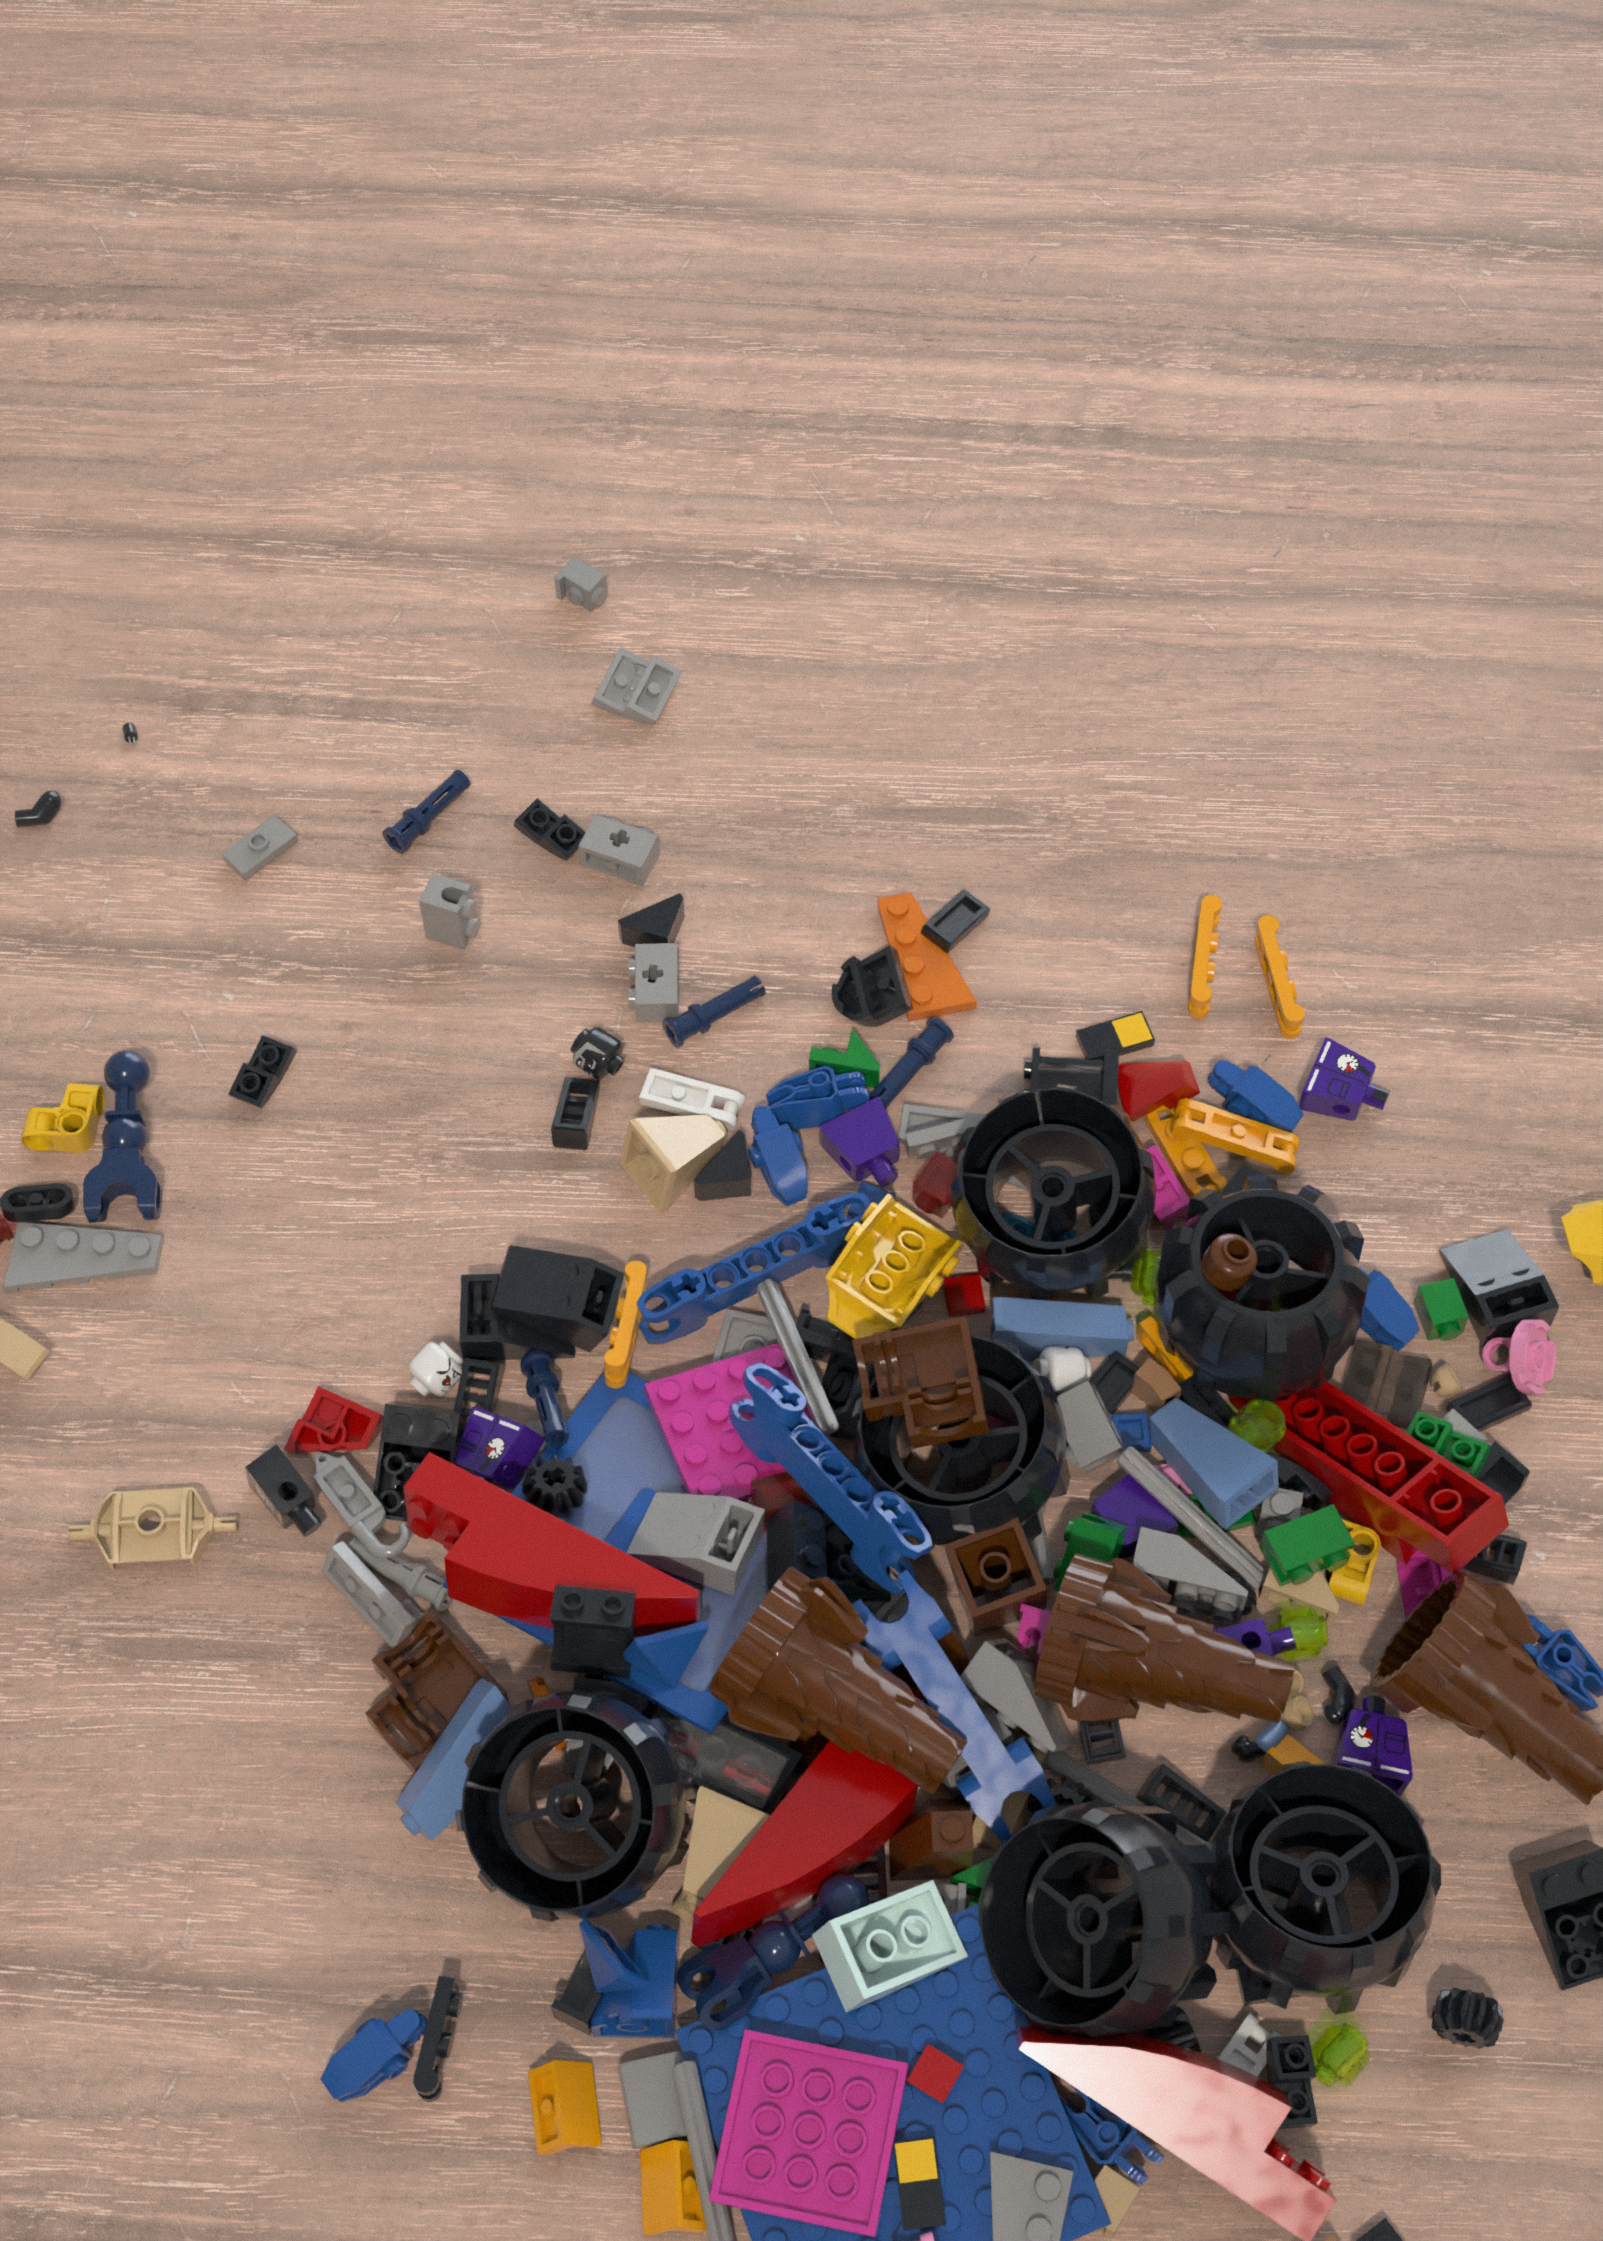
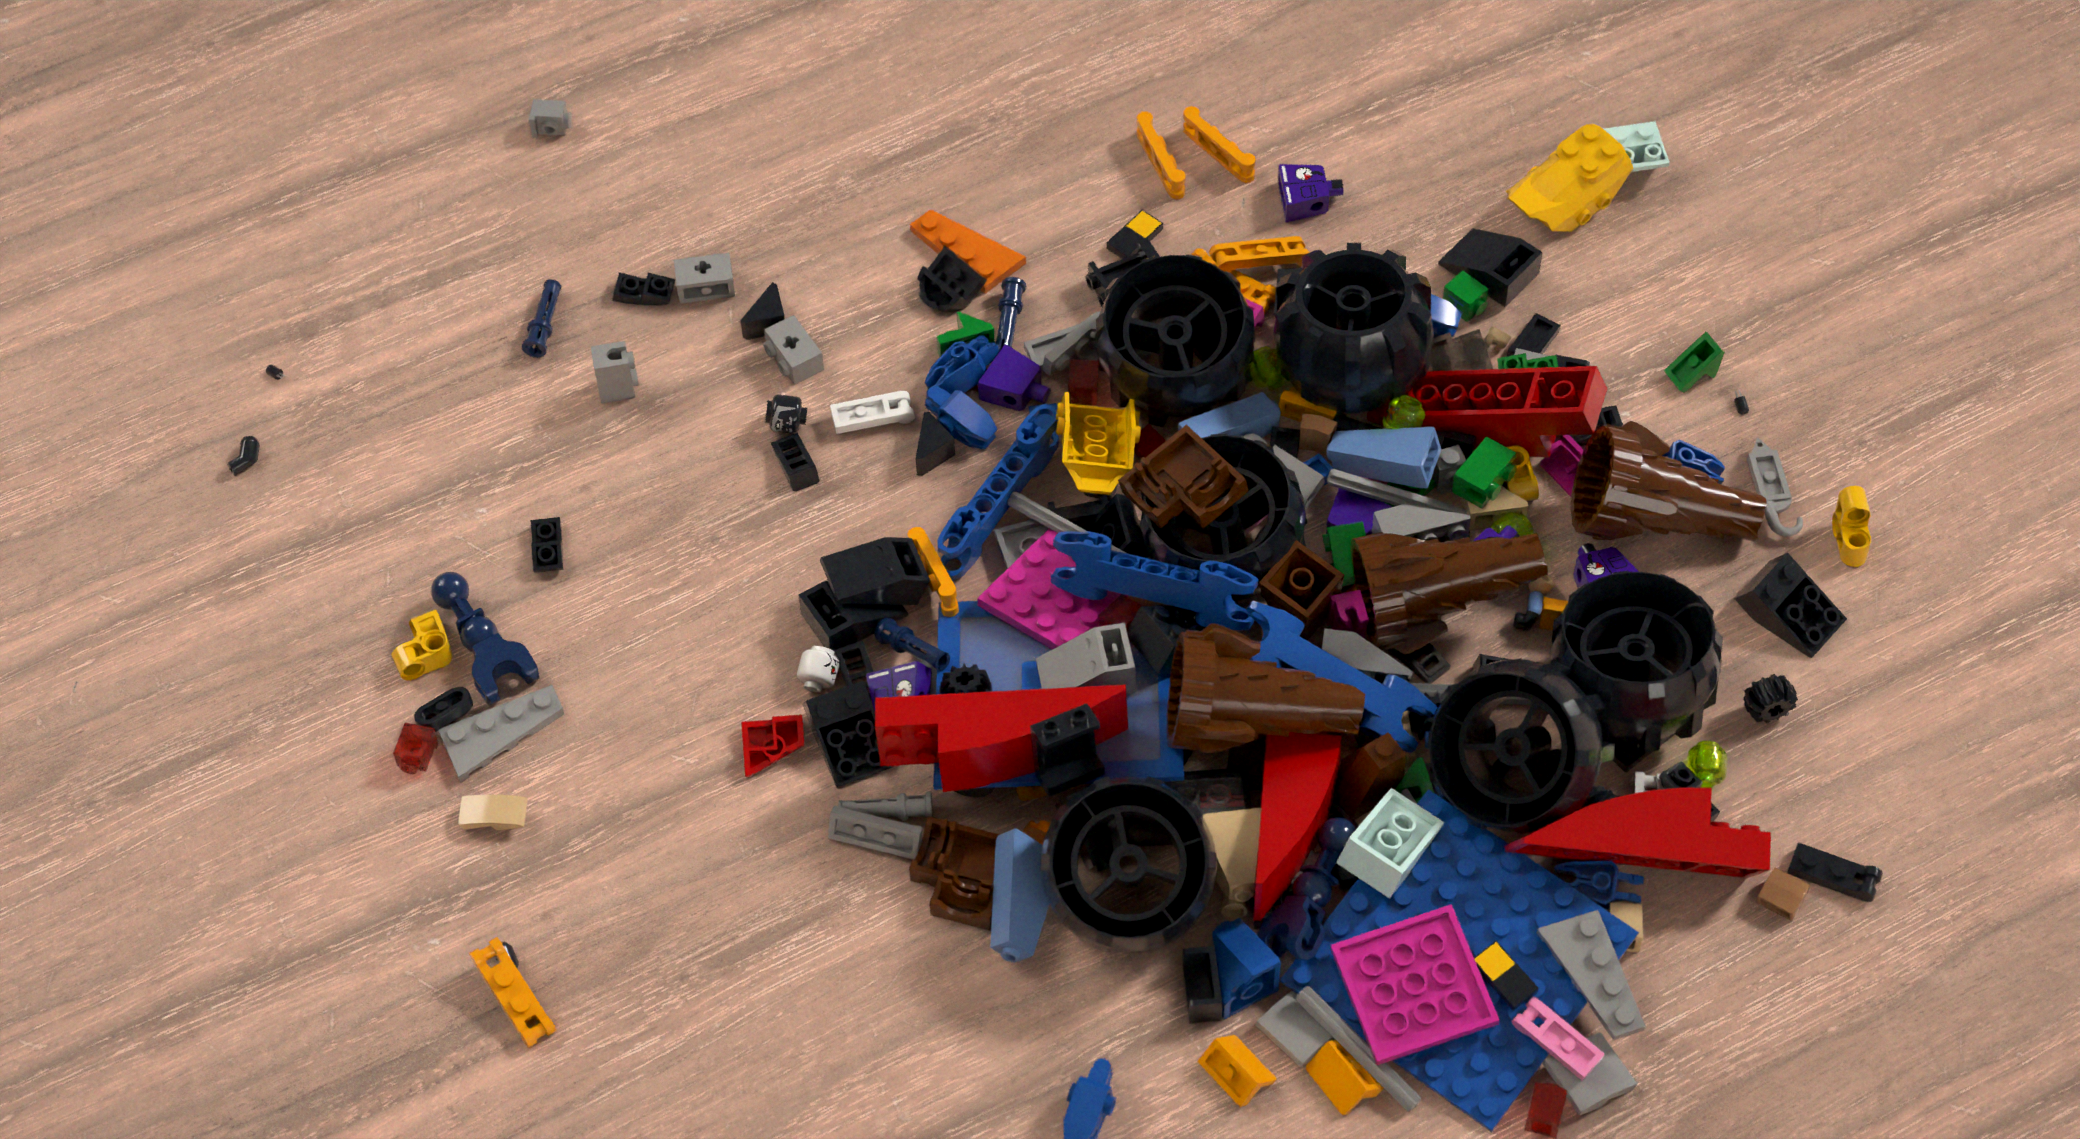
camera: 30 degrees left, 5 degrees down
tan plate [67,1487,238,1570] -> none
light grey plate [222,814,298,881] -> none
black torso [245,1444,323,1537] -> none
light grey plate [312,1451,410,1559] -> none
black plate [413,1975,463,2102] -> none
blue slope [579,1919,649,1993] -> none
light grey slope [591,647,682,725] -> none
tan slope [620,1114,727,1214] -> none
blue slope [623,1621,709,1688] -> none
dark blue pin [662,975,765,1048] -> none
red tile [907,2044,965,2105] -> none
black tile [921,889,990,954] -> none
red slope [1118,1060,1200,1122] -> none
reddish brown head [1201,1233,1258,1291] -> none
blue hinge [1207,1059,1304,1133] -> none
black arm [1322,1665,1356,1725] -> none
bright pink tile [1482,1319,1556,1394] -> none

